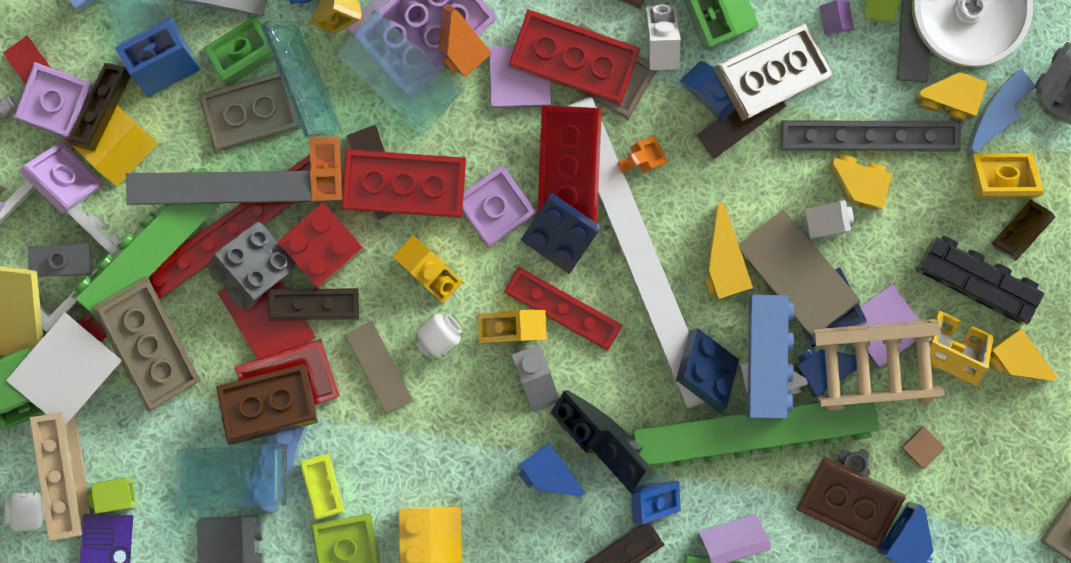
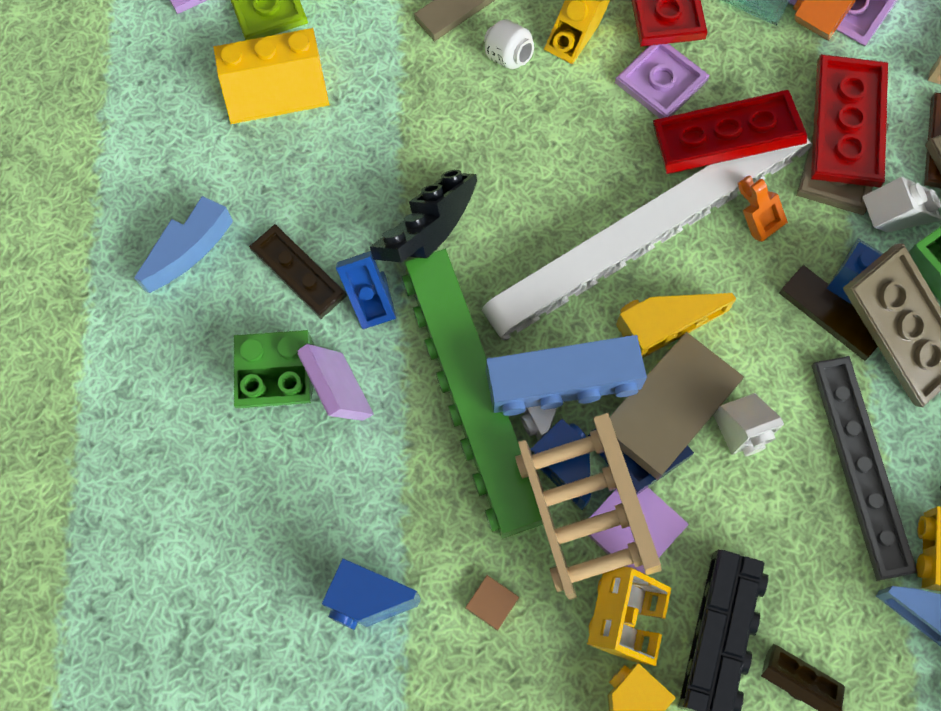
camera: 90 degrees right, 15 degrees down
yellow slope [477,310,547,344] -> none
lavender tile [489,46,551,108] -> none
red tile [504,266,623,351] -> none
light grey slope [511,344,559,412] -> none
blue slope [518,442,585,497] -> none
dark blue plate [521,193,601,274] -> none
dark blue plate [676,328,739,412] -> none
reddish brown tile [796,456,906,549] -> none
yellow slope [829,155,893,211] -> none
dark grey plate [839,449,870,477] -> none
yellow slope [973,153,1044,200] -> none

